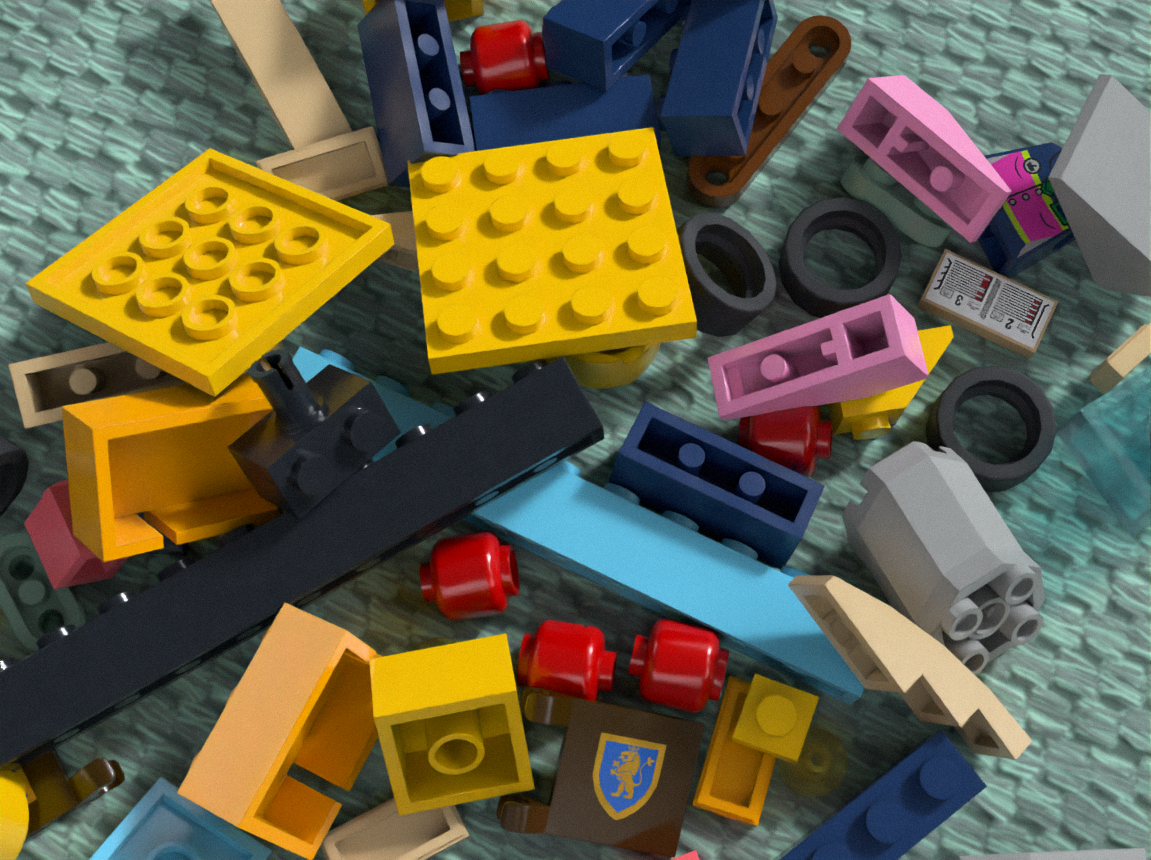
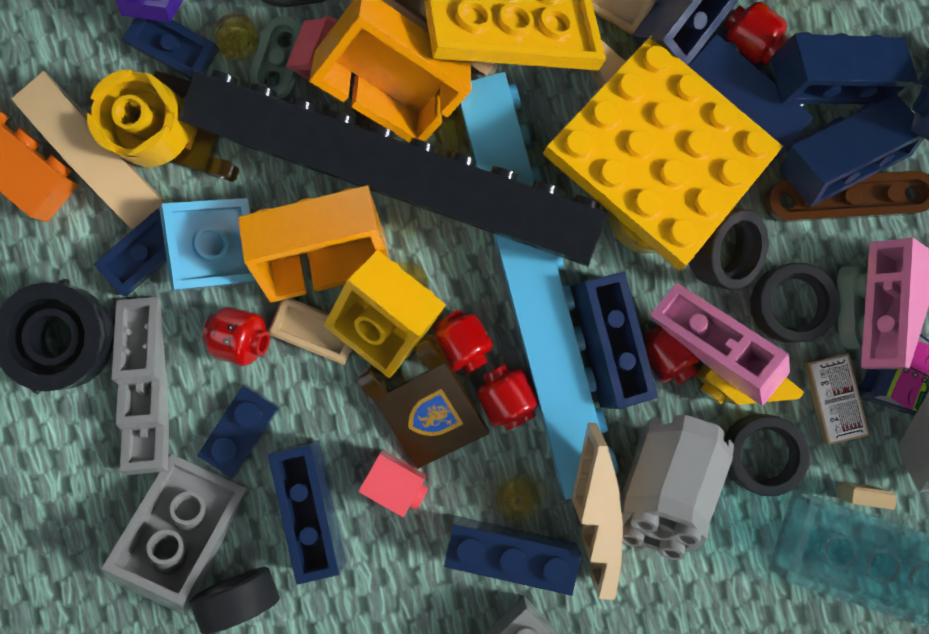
camera: 55 degrees right, 15 degrees up
black brick [227,348,401,519] -> none
red head [419,530,520,621] -> none
light orange tile [691,676,776,827] -> none
yellow plate [731,674,819,765] -> none

